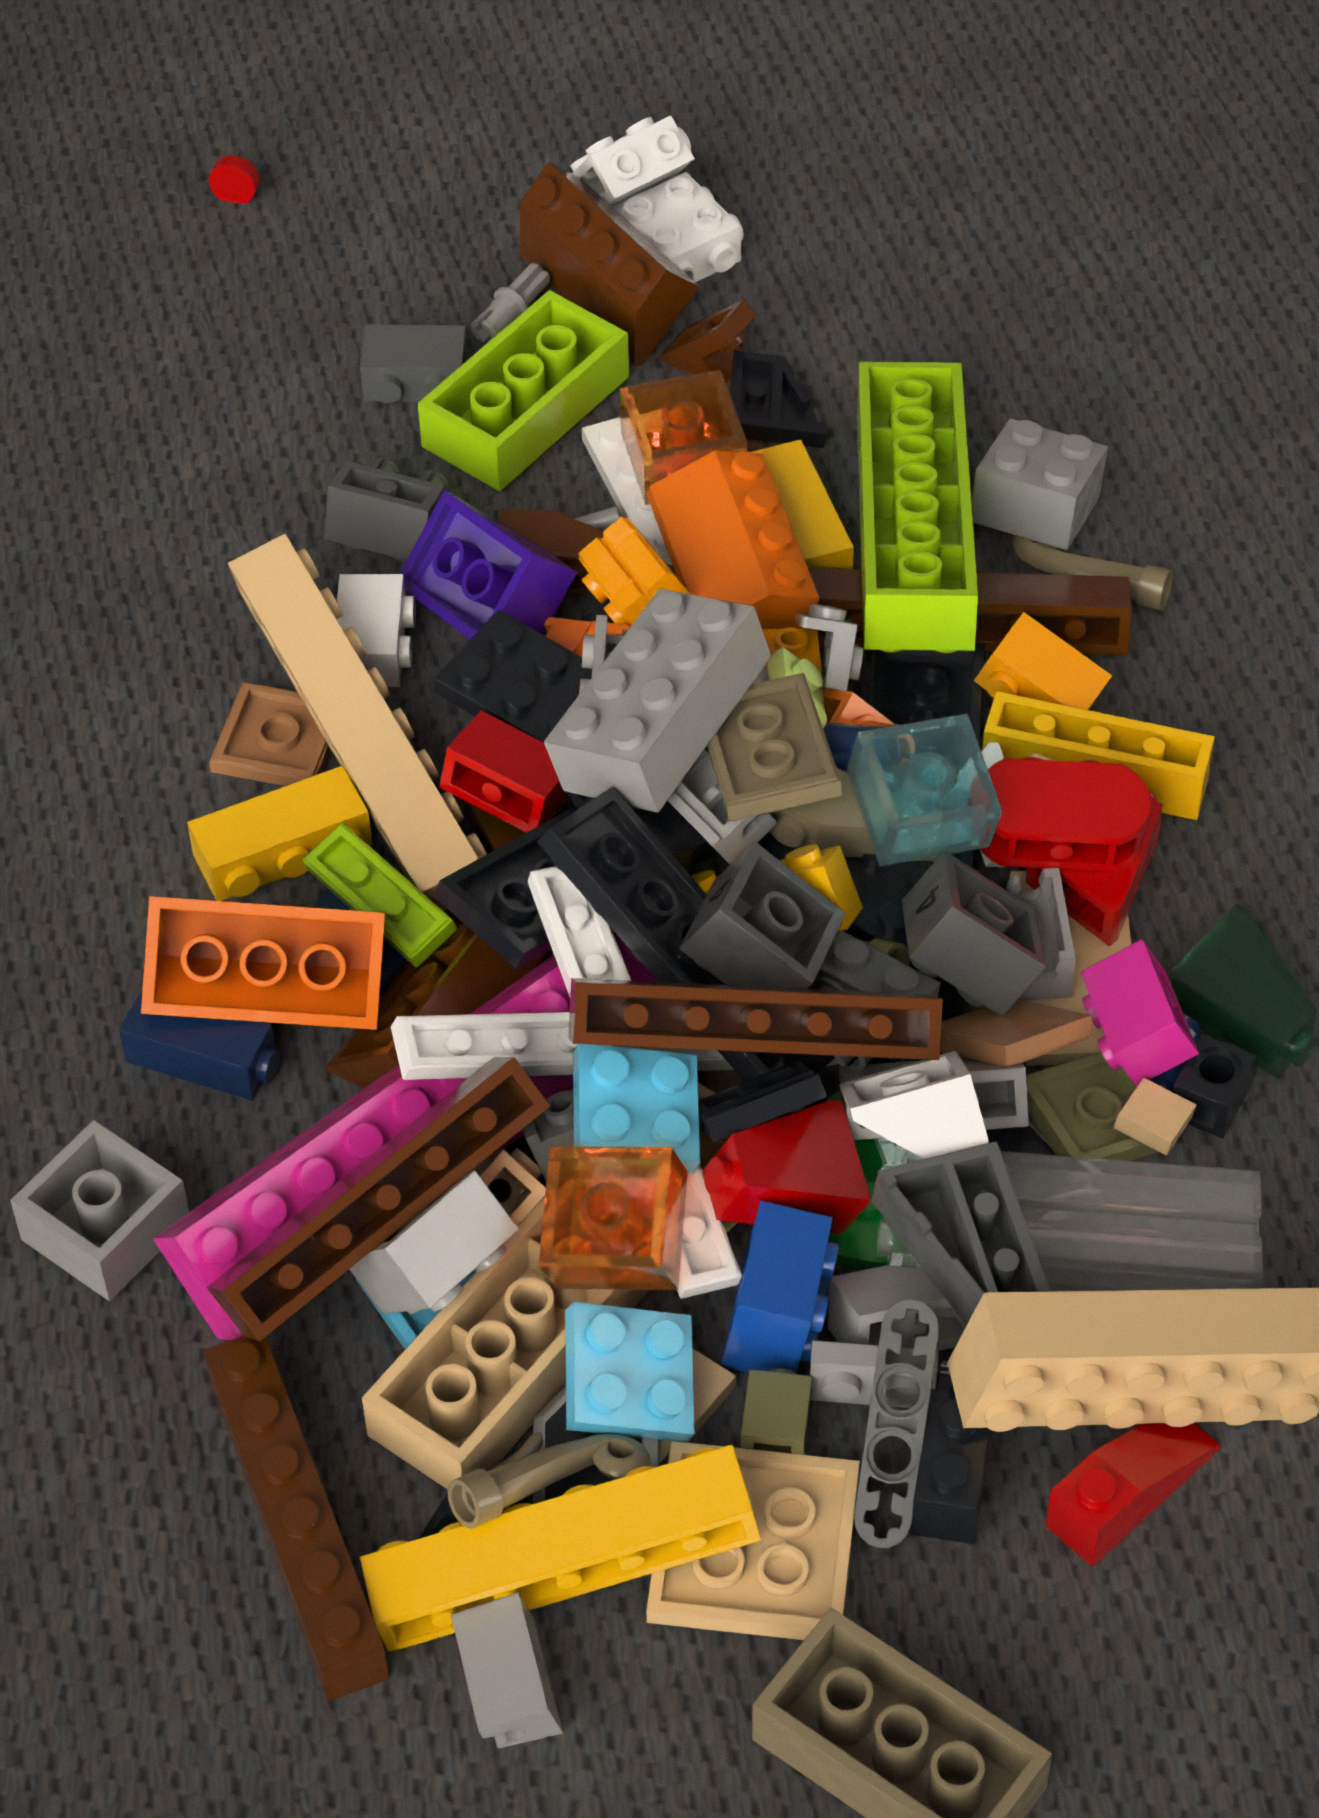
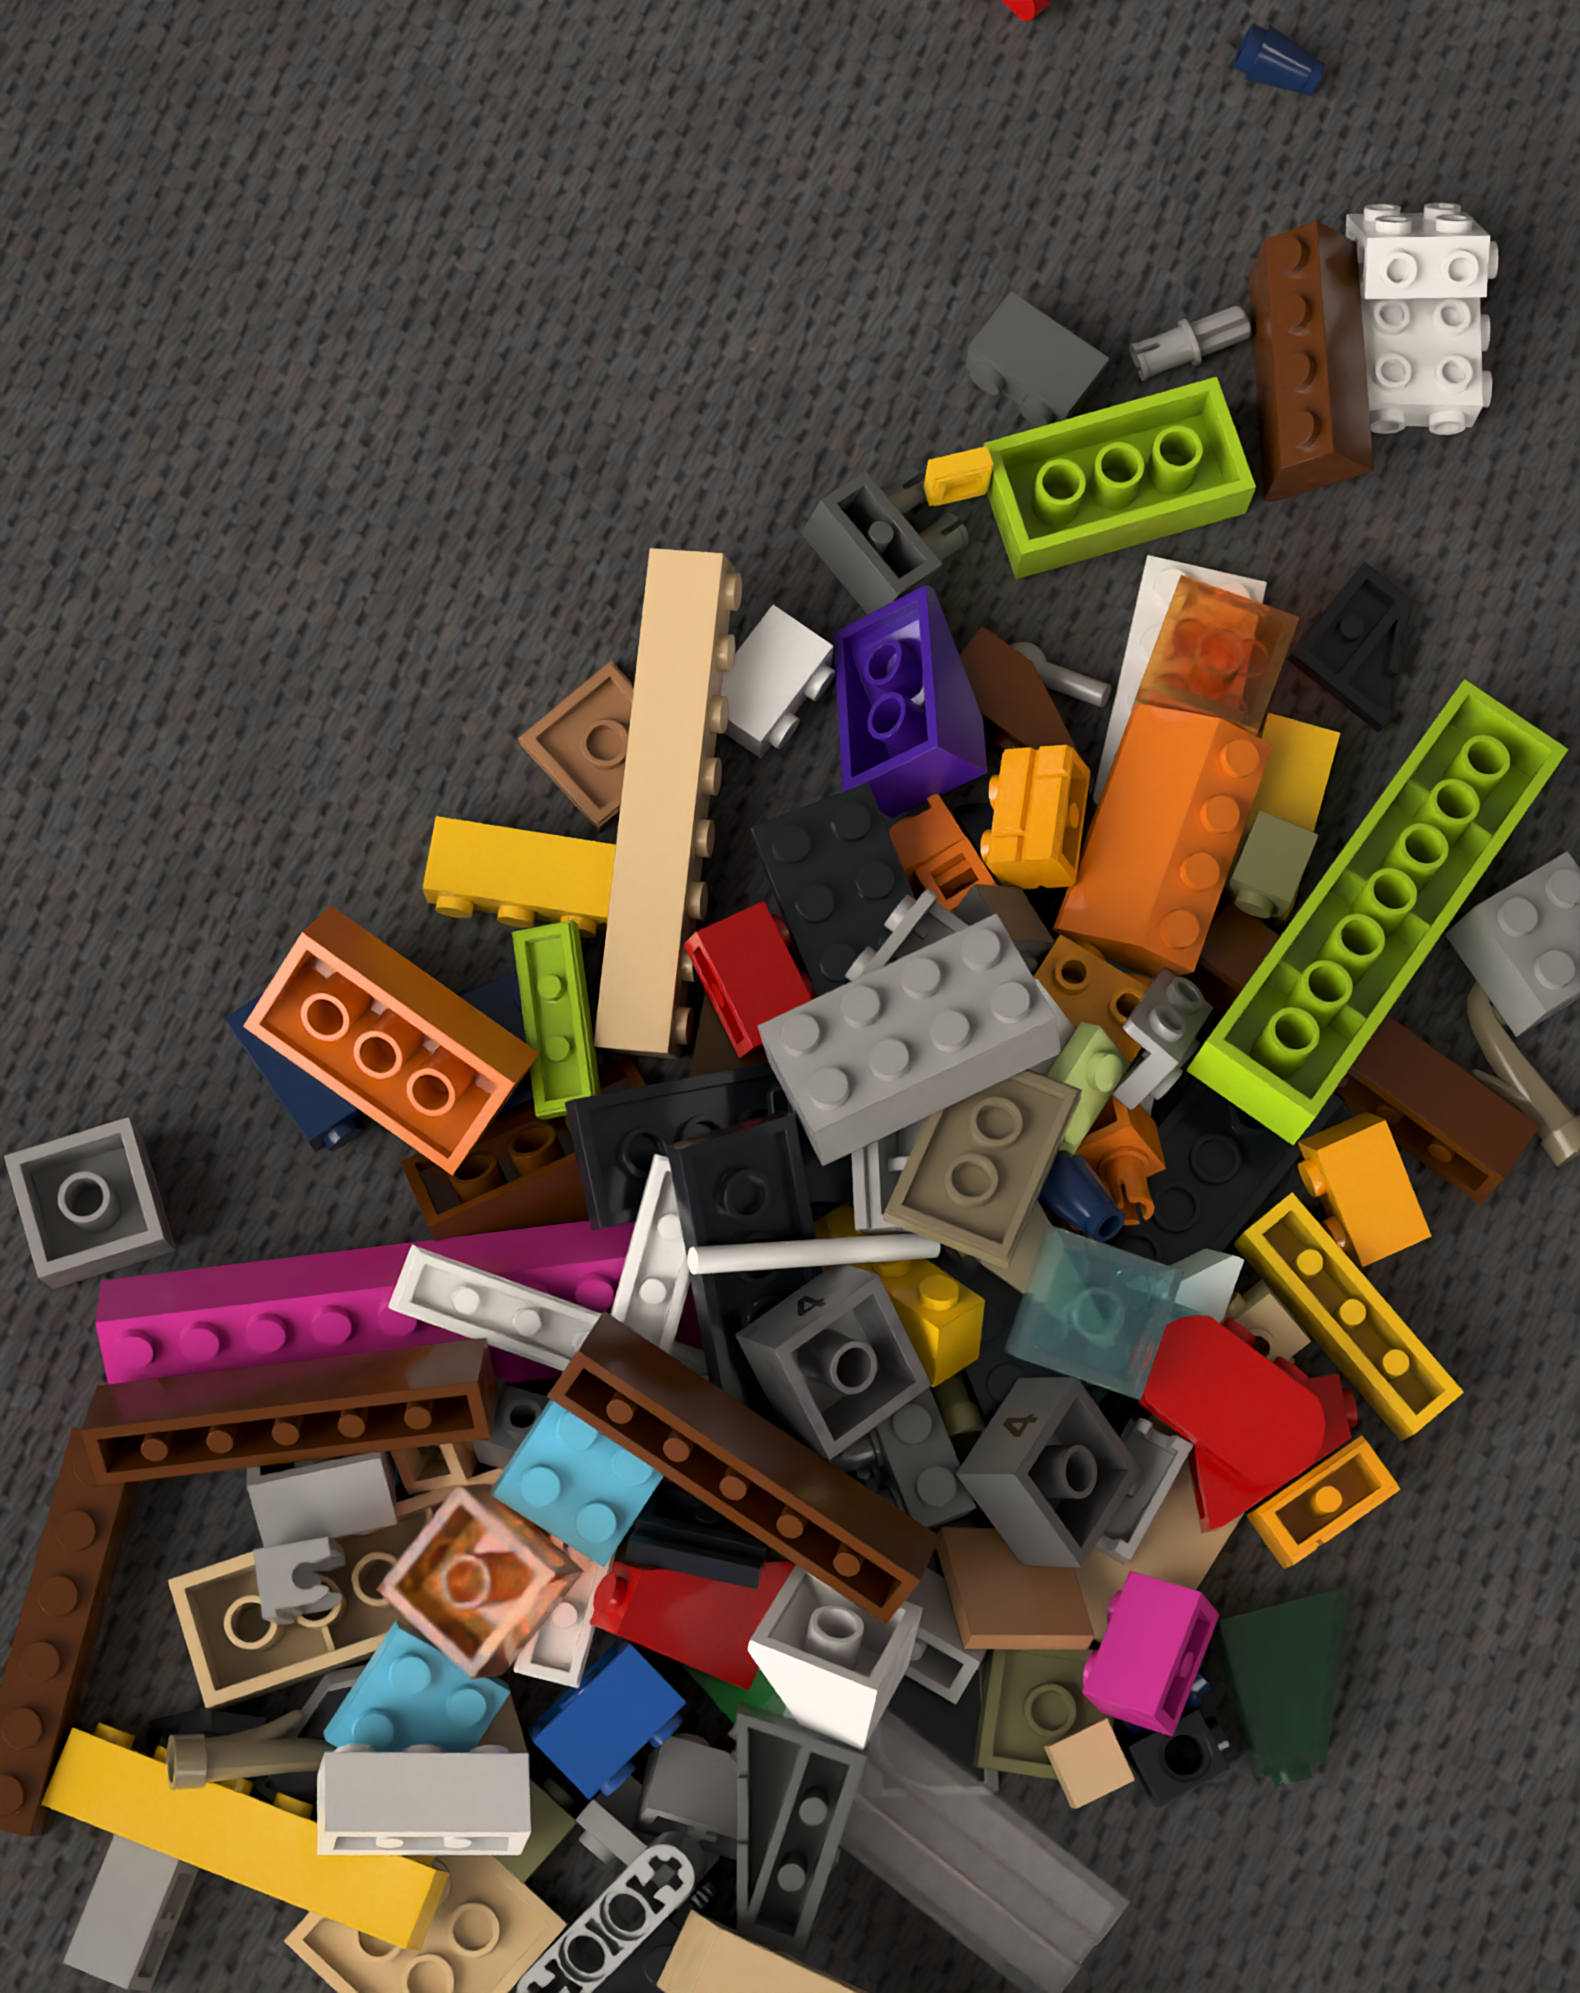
camera: 30 degrees right, 25 degrees up
reddish brown slope [659,299,756,386] -> none
none -> light grey hinge [253,1537,346,1625]
none -> white brick [317,1744,531,1855]
none -> white bar [688,1233,940,1274]
none -> yellow tile [923,446,994,507]
none -> olive brick [1223,810,1319,919]
none -> dark blue cone [1232,23,1325,96]
none -> light orange brick [1246,1435,1400,1569]

